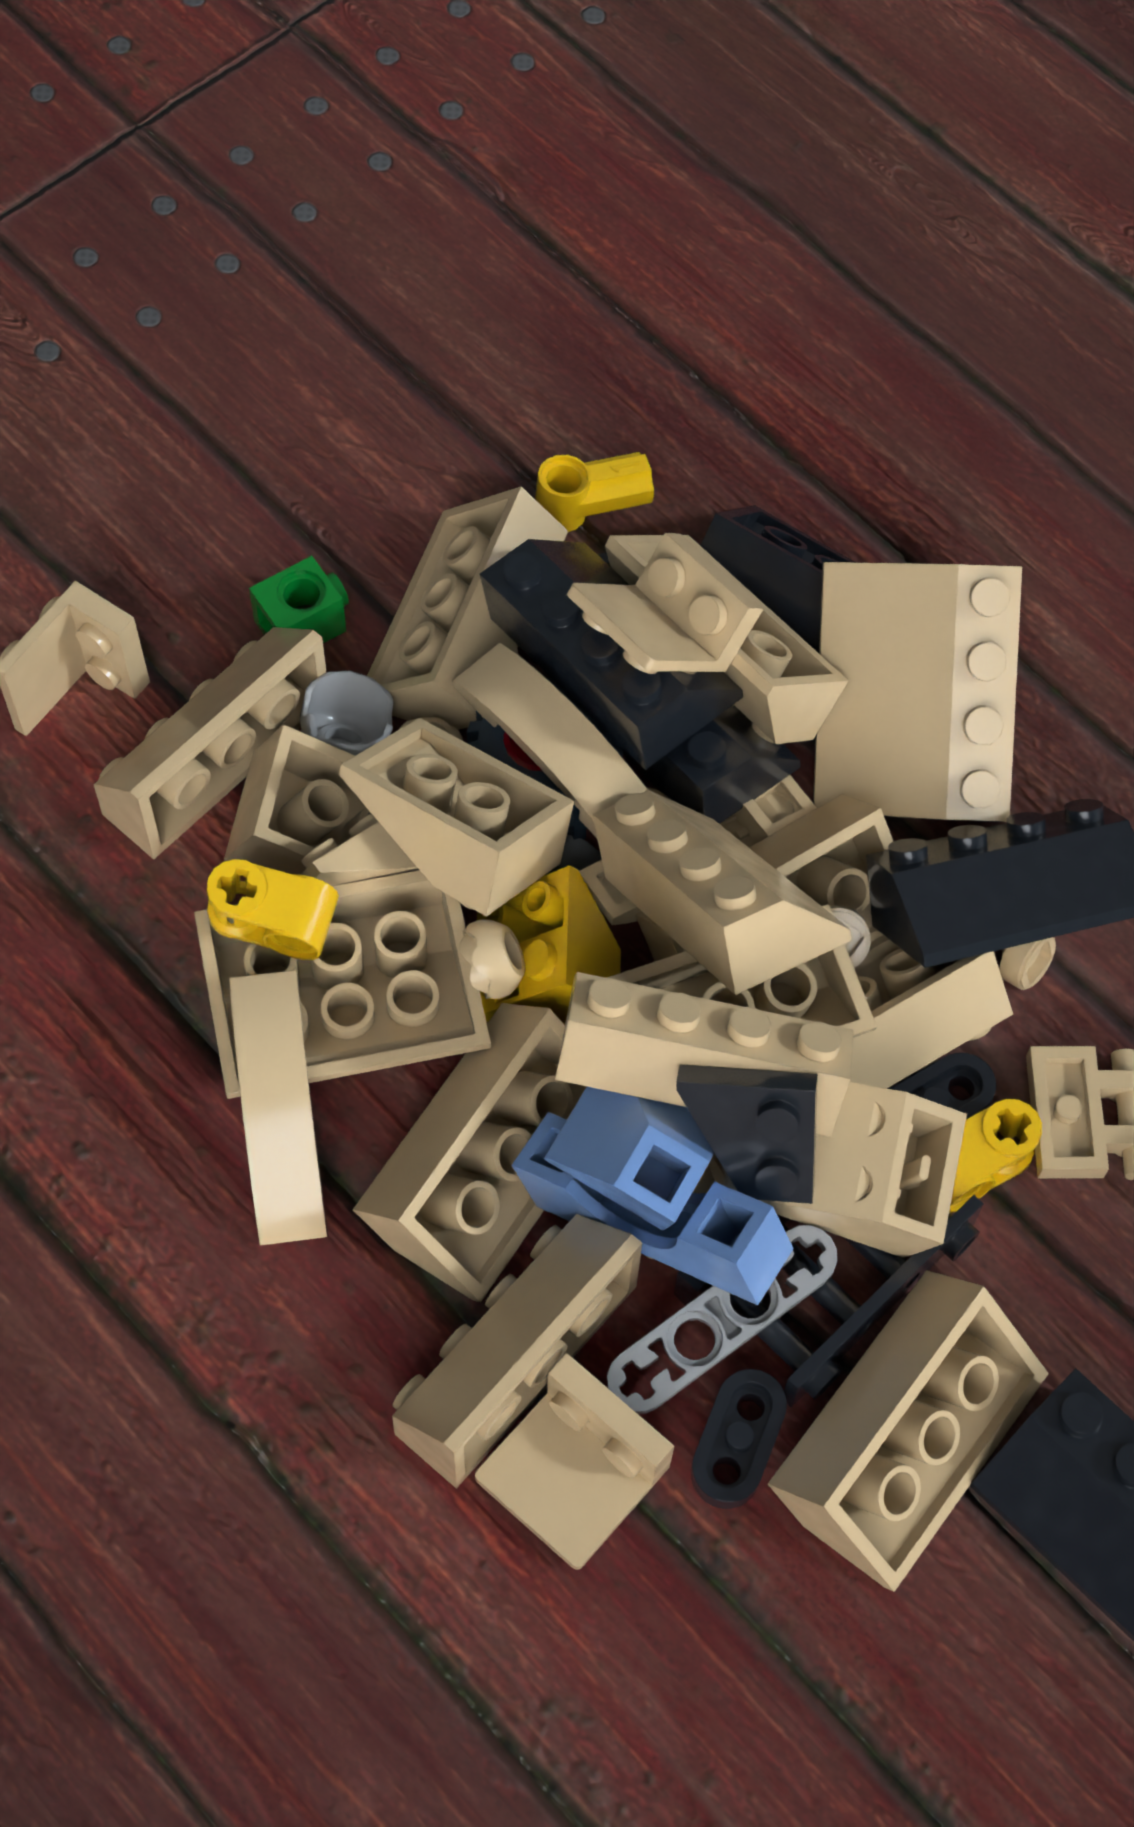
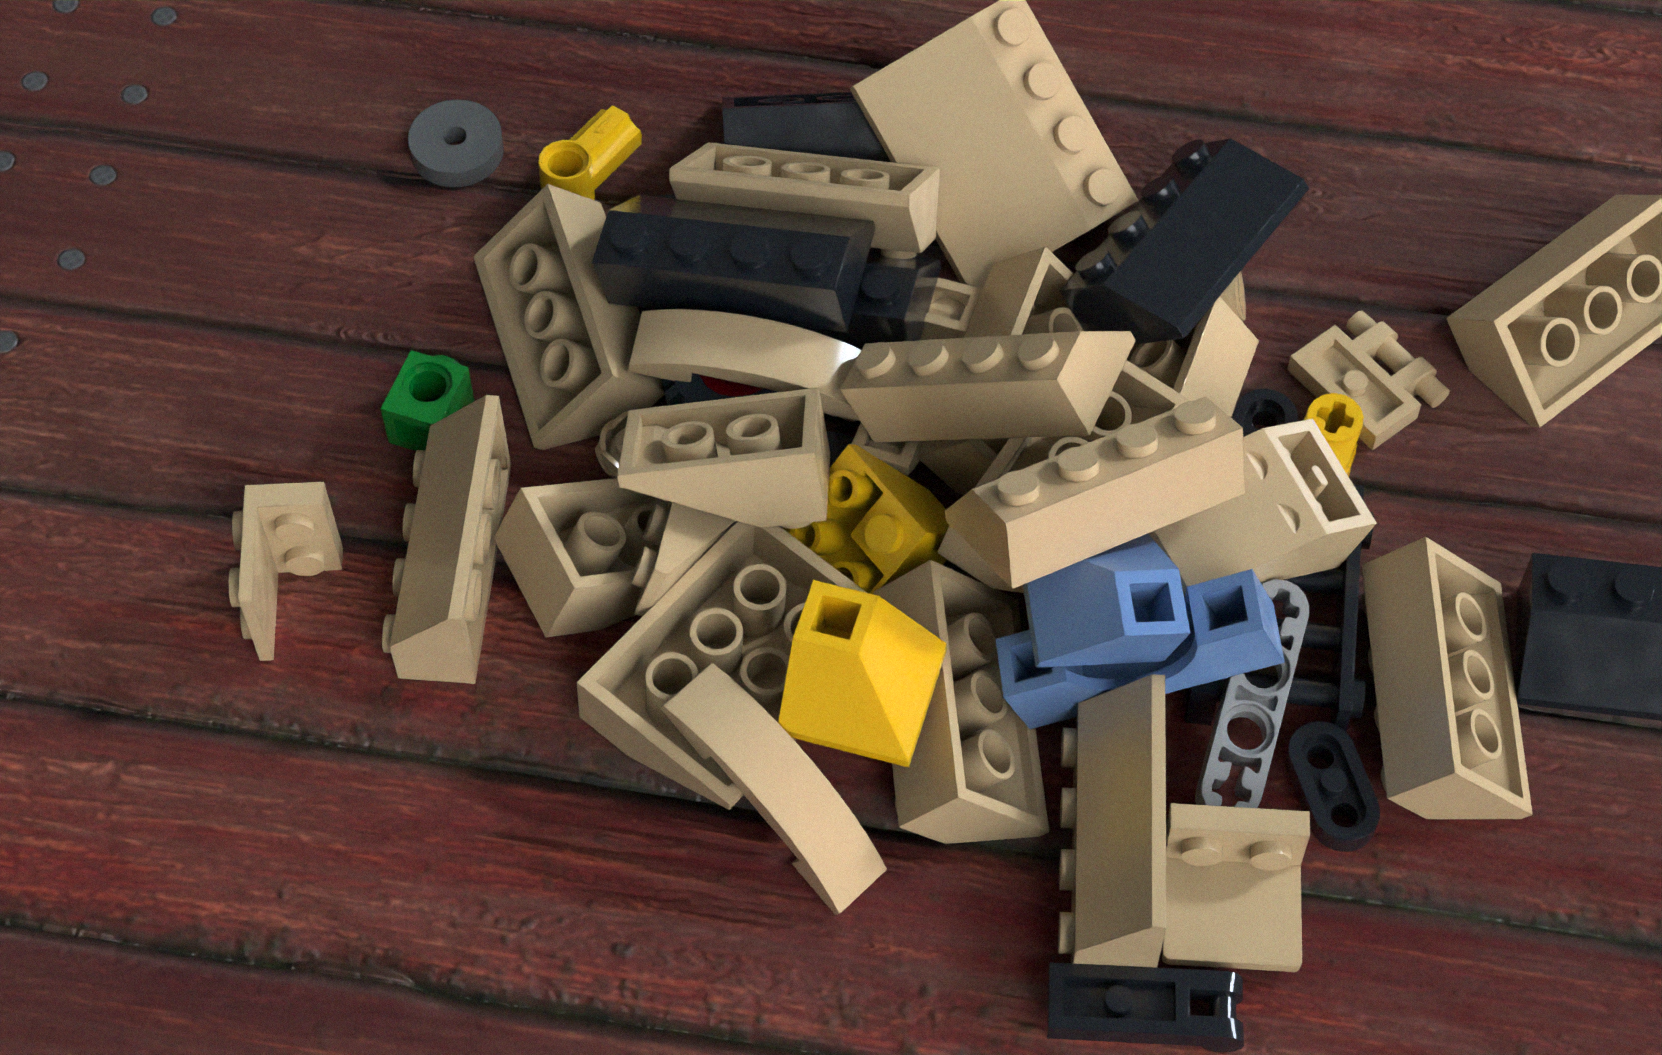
camera: 35 degrees left, 5 degrees down
yellow piece [207,859,339,960] -> none
light grey hair [300,671,394,756] -> none
tan plate [459,919,525,999] -> none
tan bracket [567,533,764,674] -> none
black wing [676,1064,818,1204] -> none
none -> dark grey piece [408,99,504,187]
none -> yellow slope [778,580,947,768]
none -> black plate [1047,962,1244,1052]

